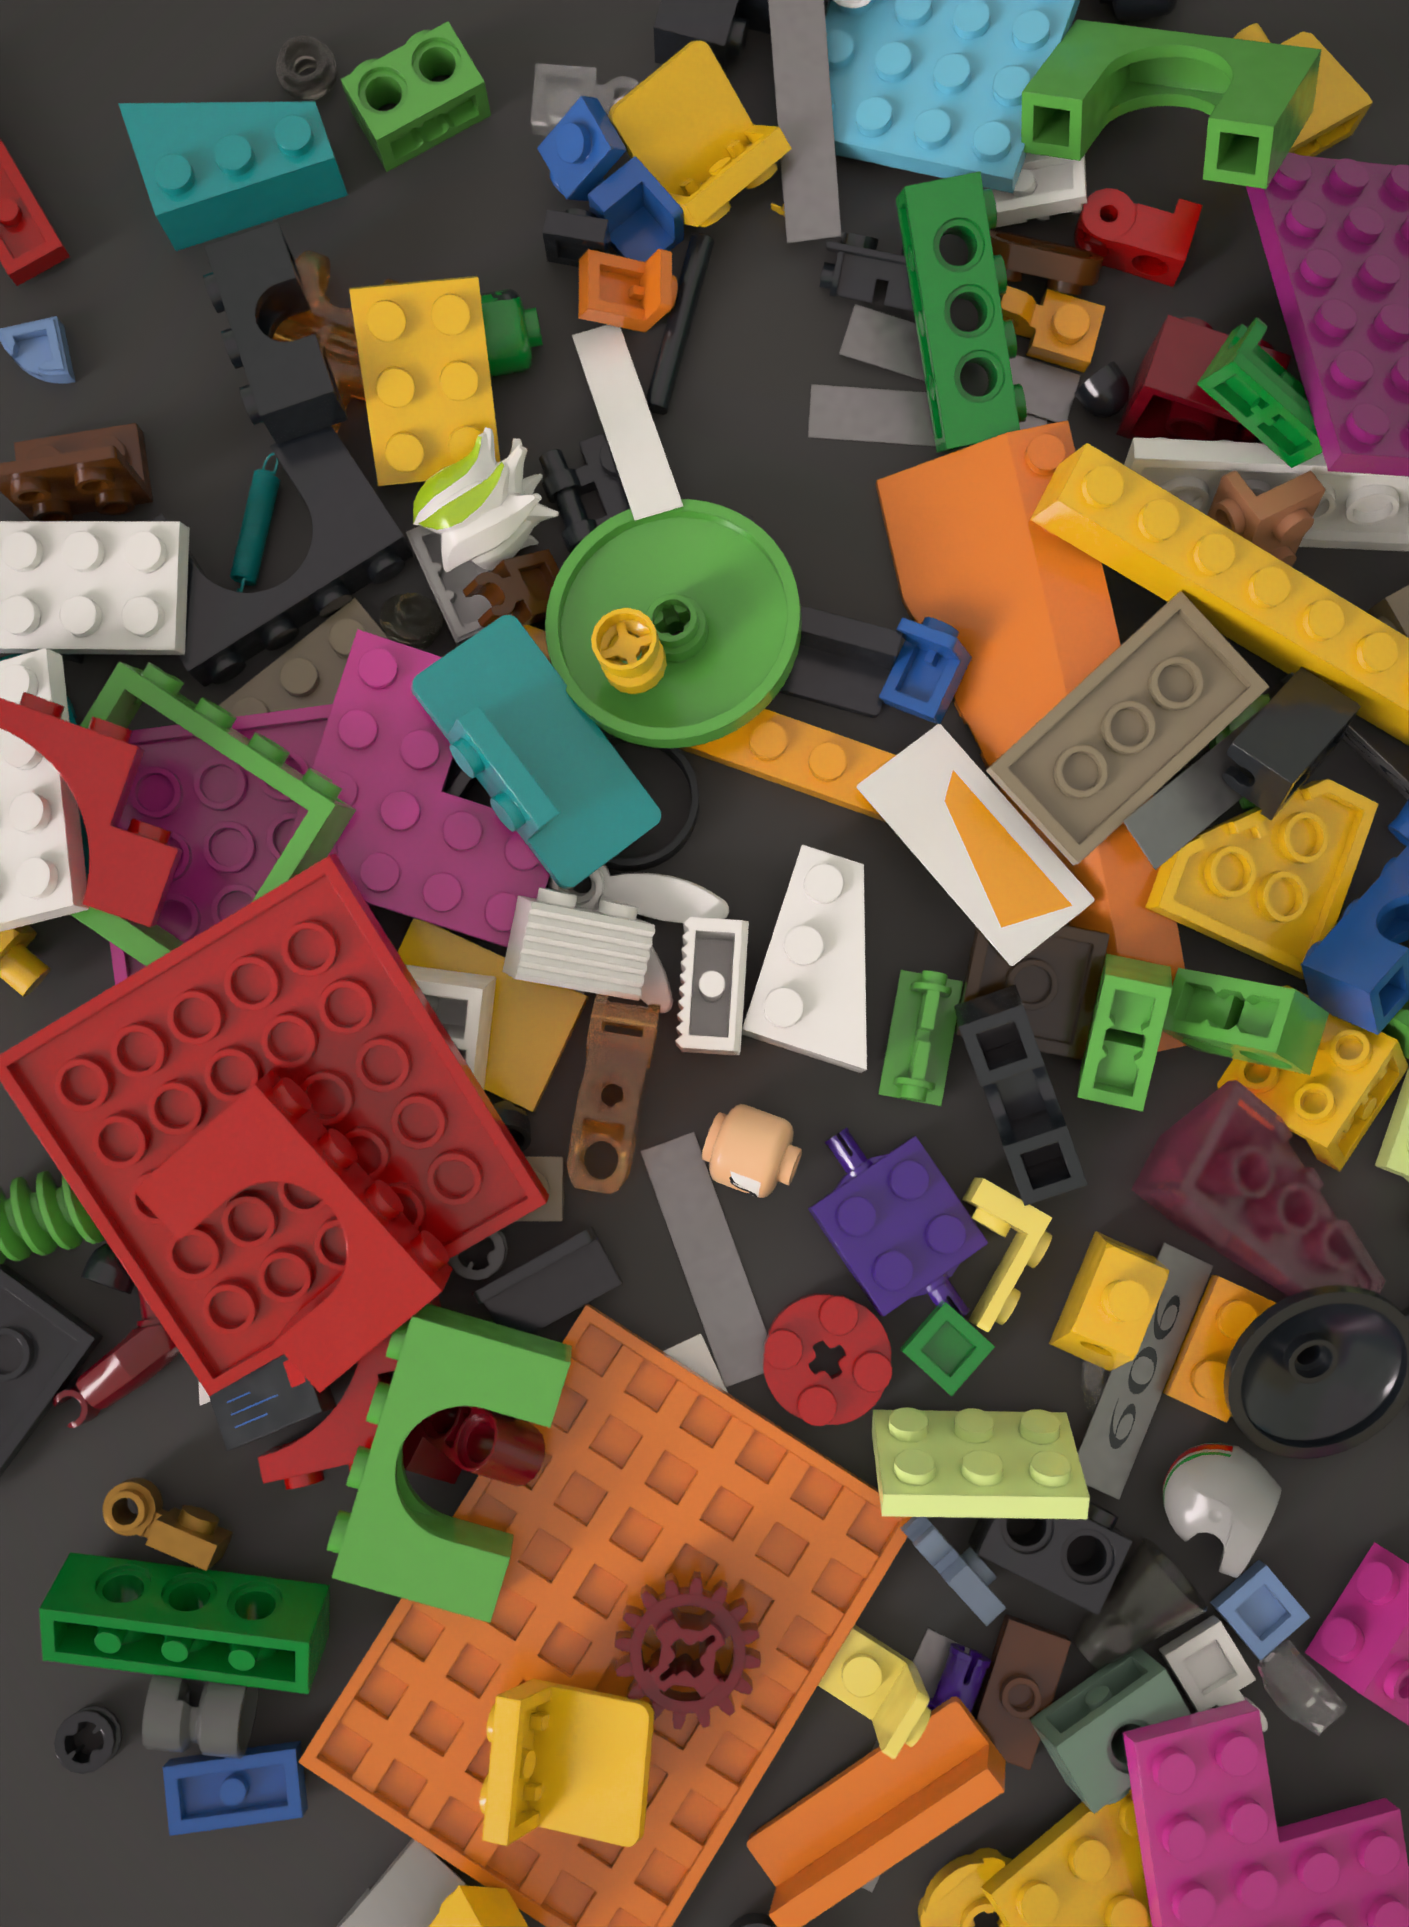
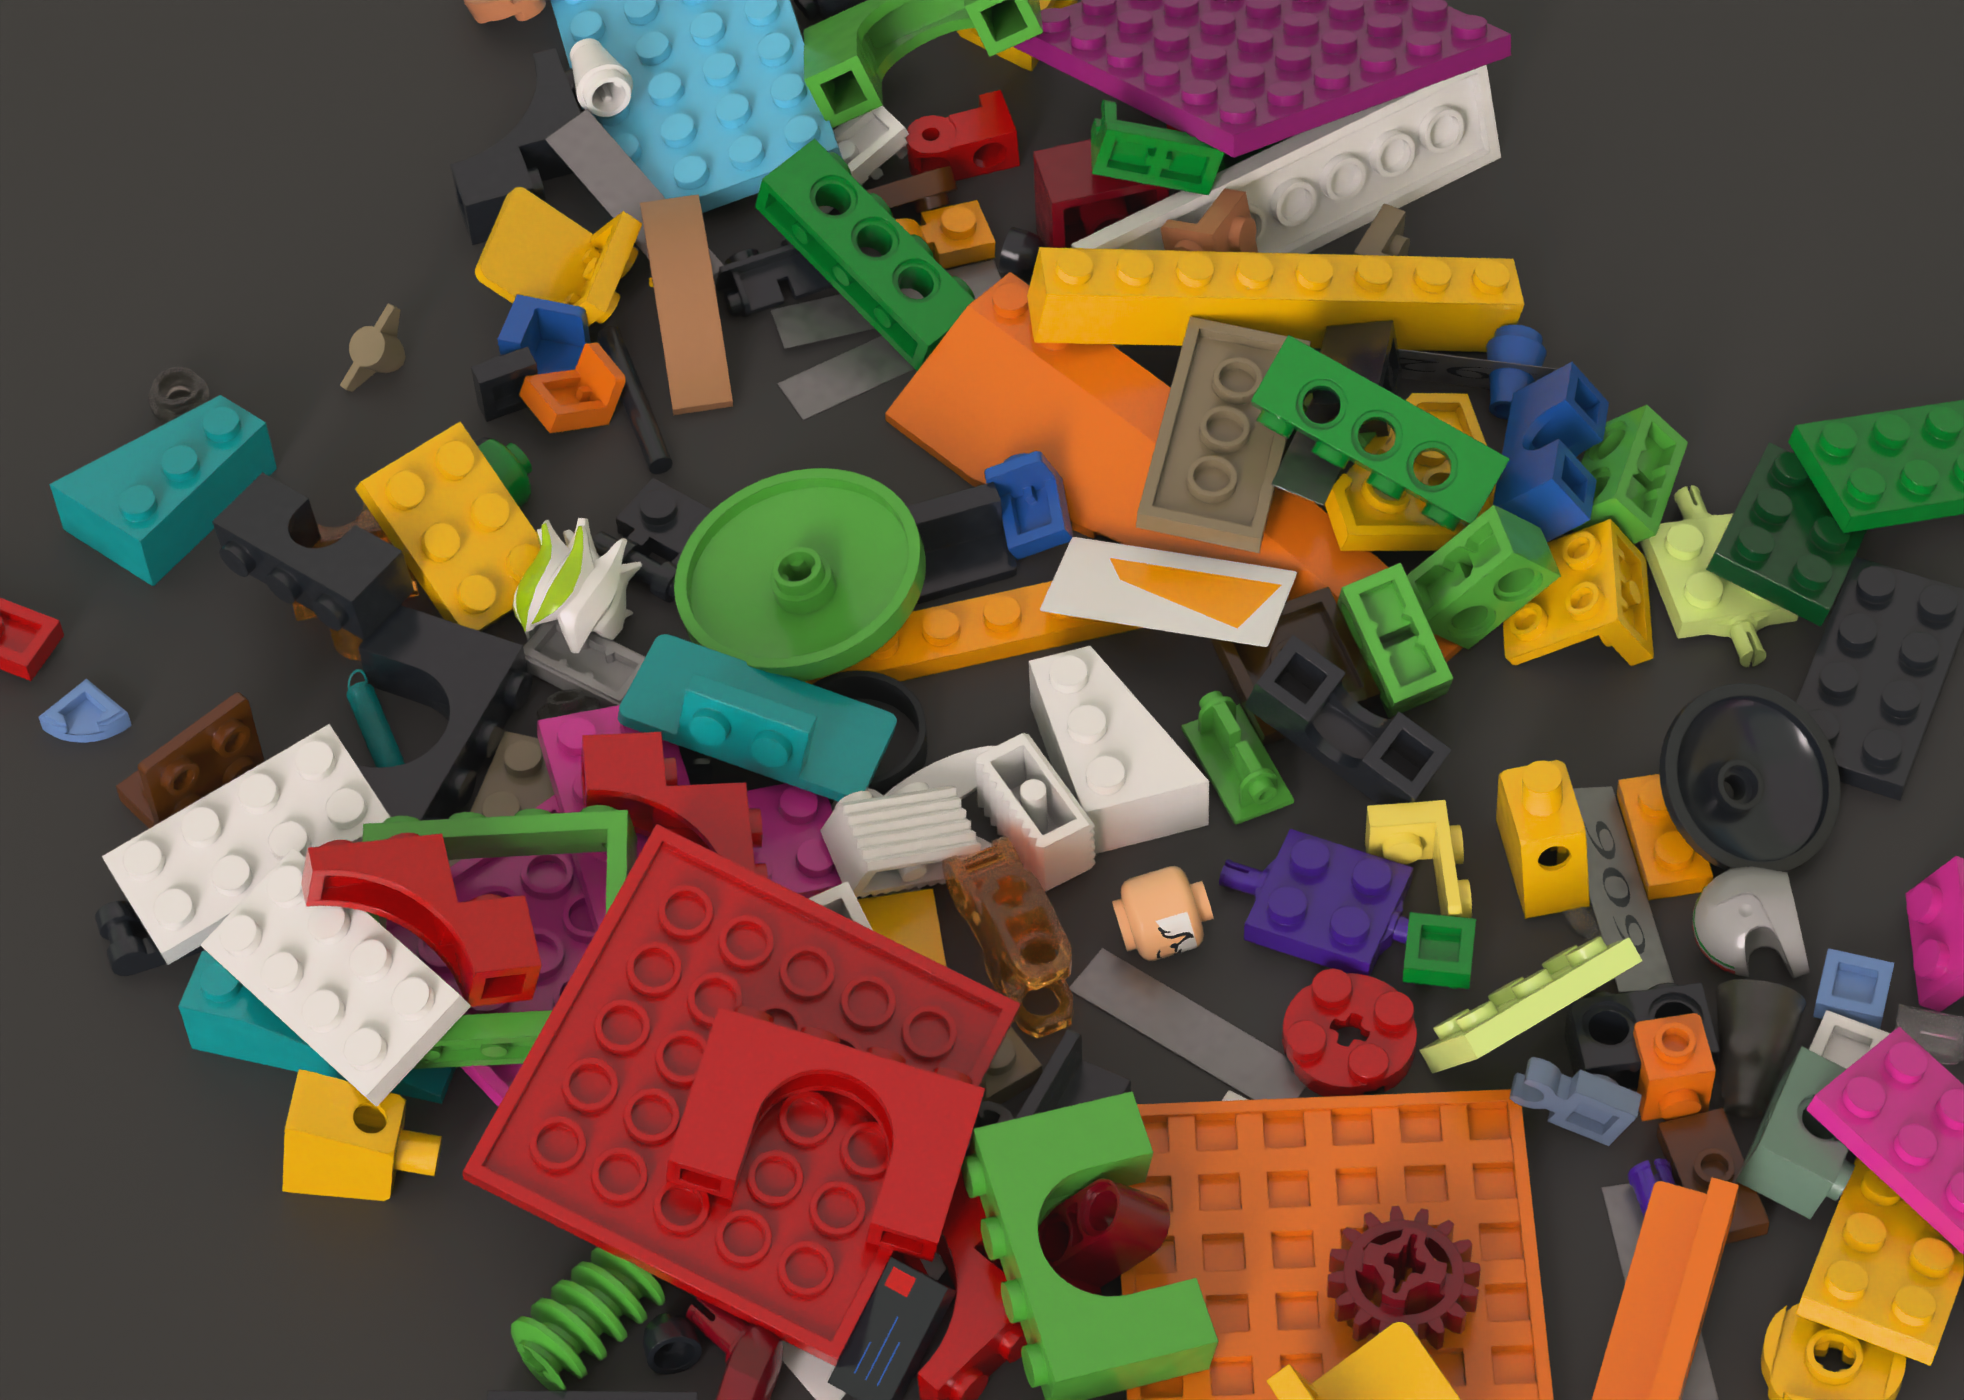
camera: 30 degrees left, 30 degrees down
bright green brick [341,21,491,172] -> none
reddish brown plate [463,549,560,627] -> none
clear plate [531,63,638,135] -> none
blue bracket [537,96,627,201] -> none
white sticker [572,325,683,521] -> none
yellow wheel [591,608,667,694] -> none
light yellow bracket [818,1625,931,1759] -> none
clear pink wedge [1131,1080,1386,1296] -> none
none -> dark tan piece [340,303,406,392]
none -> red arch [581,732,768,878]
none -> medium nougat slope [640,194,733,415]
none -> green brick [1251,335,1510,532]
none -> orange bracket [1633,1013,1716,1121]

